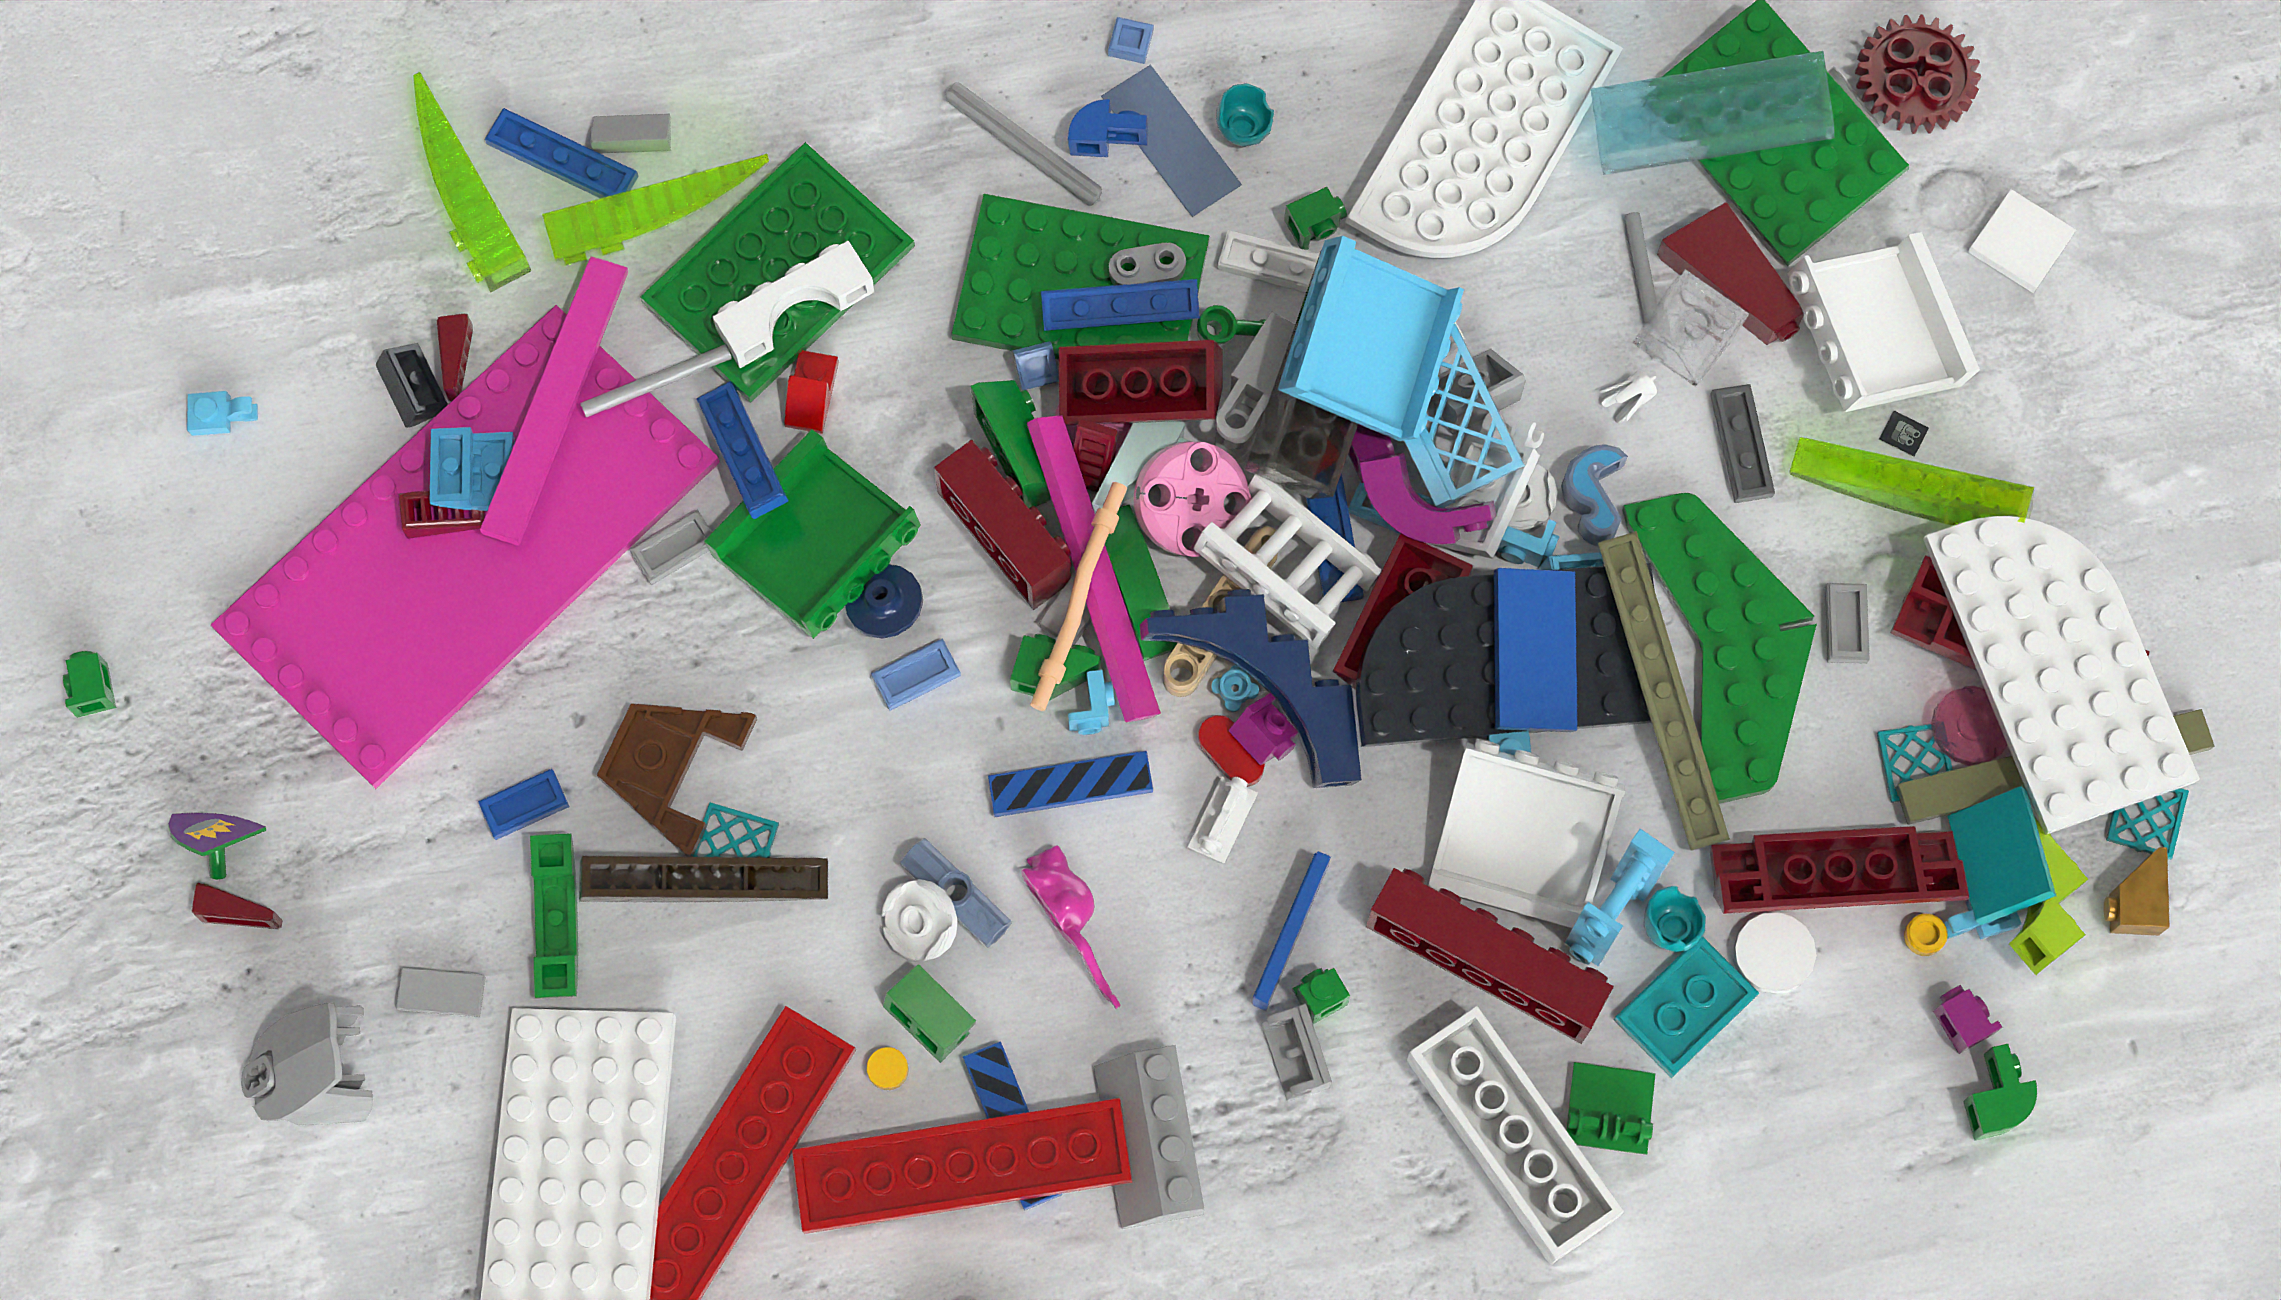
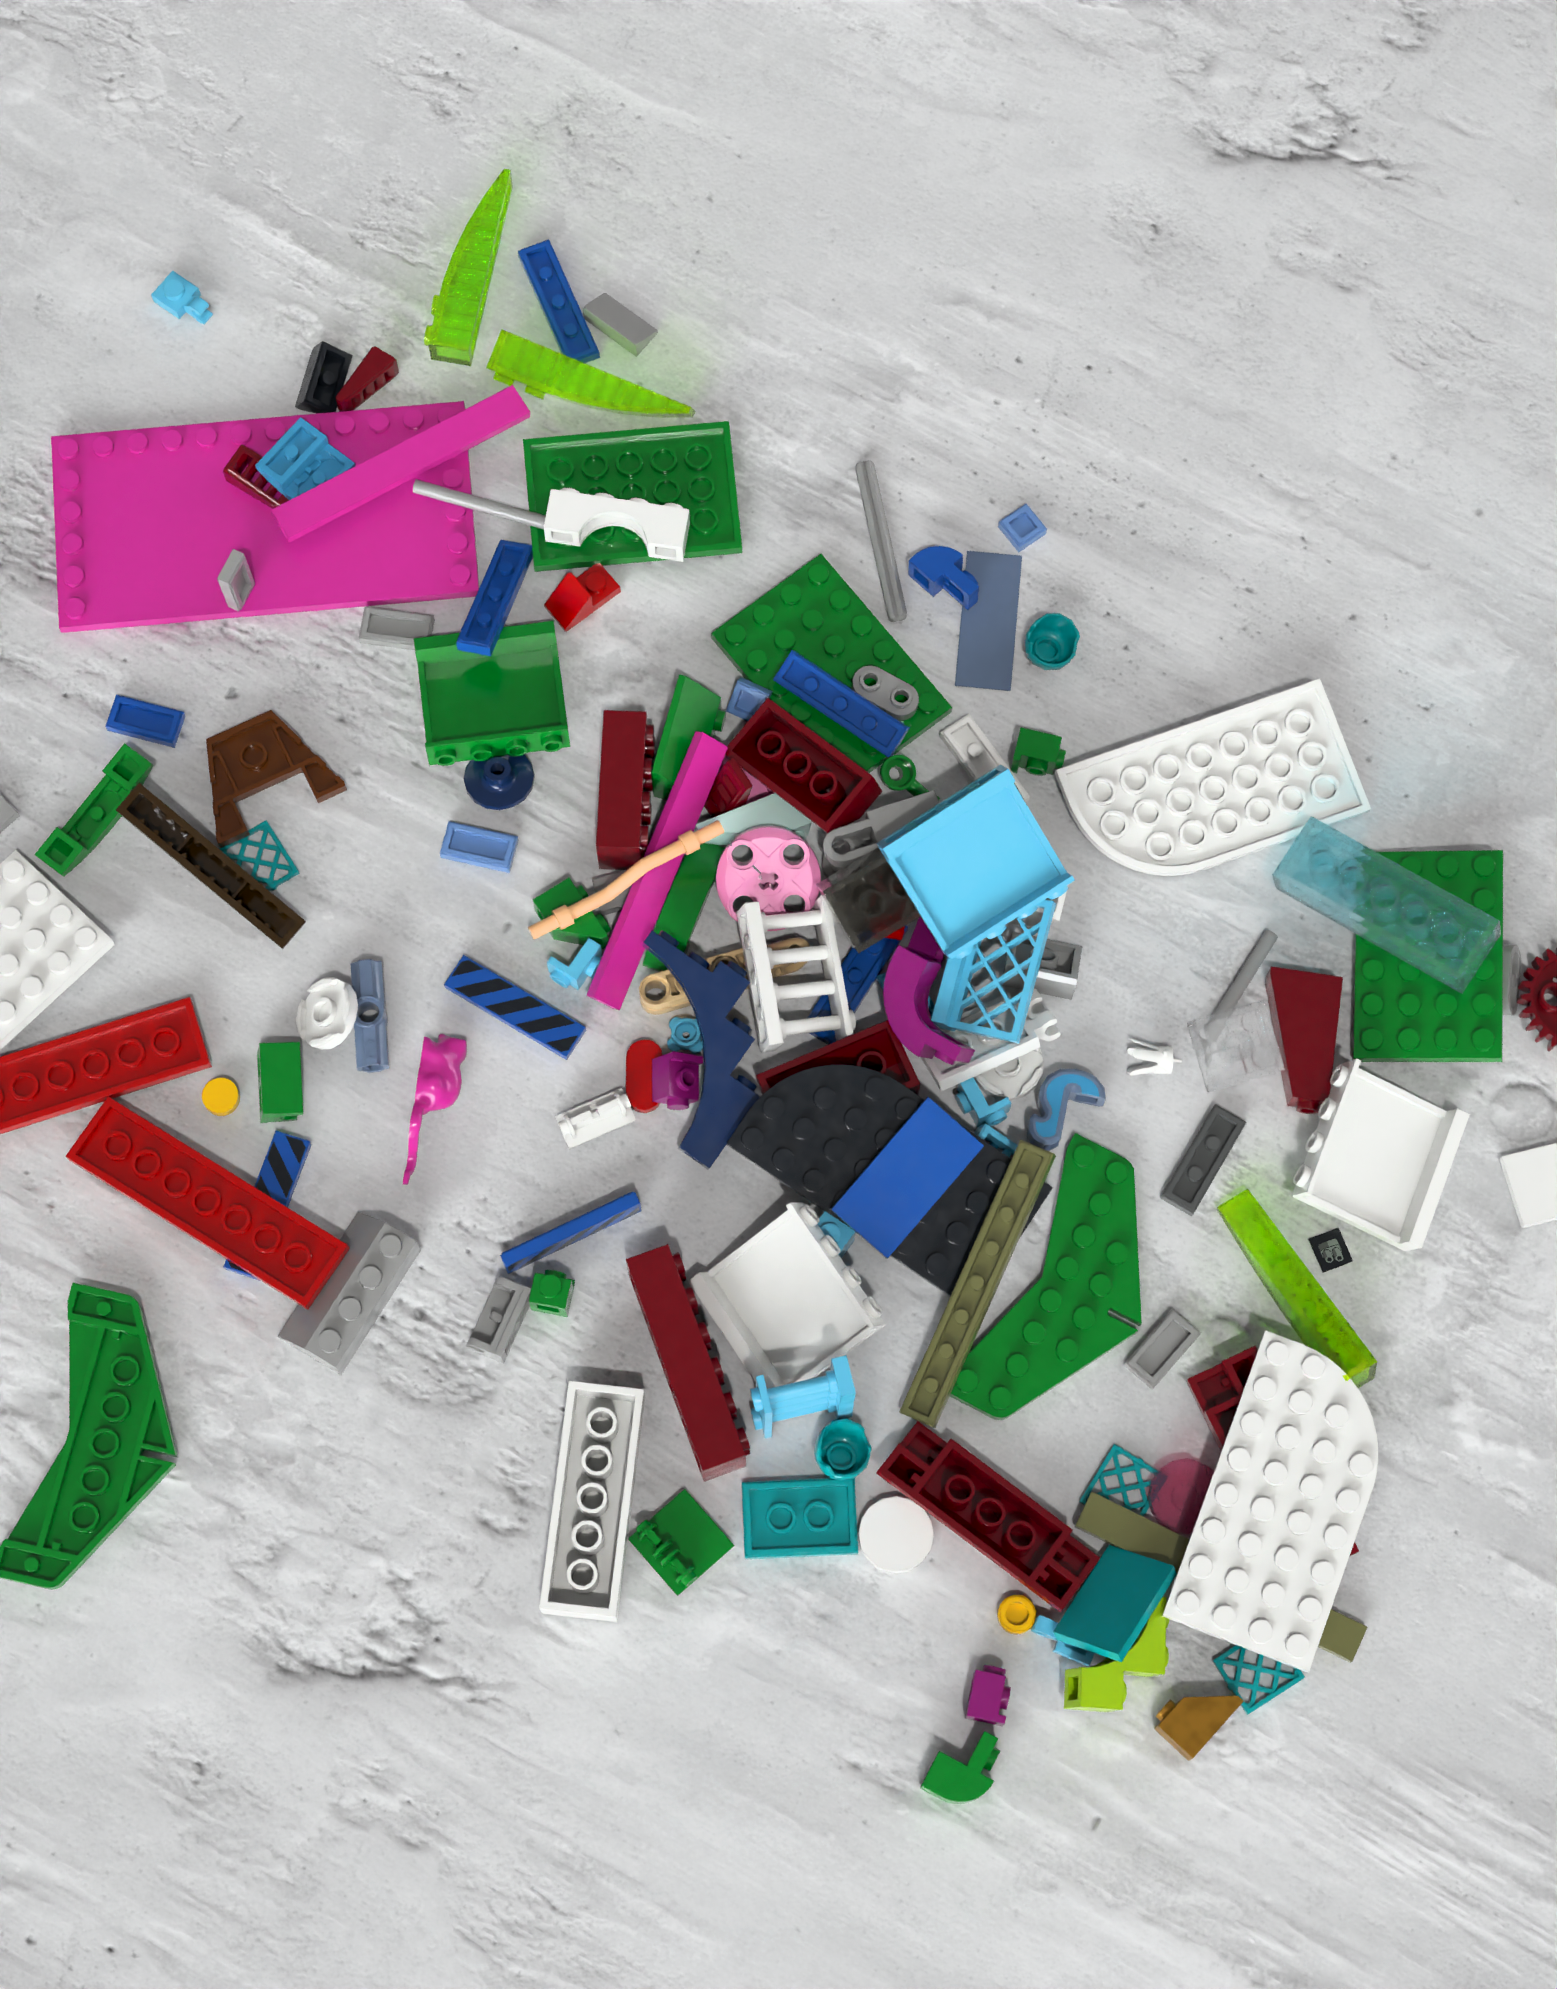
camera: 40 degrees right, 0 degrees up
none -> light grey tile [217,549,255,611]

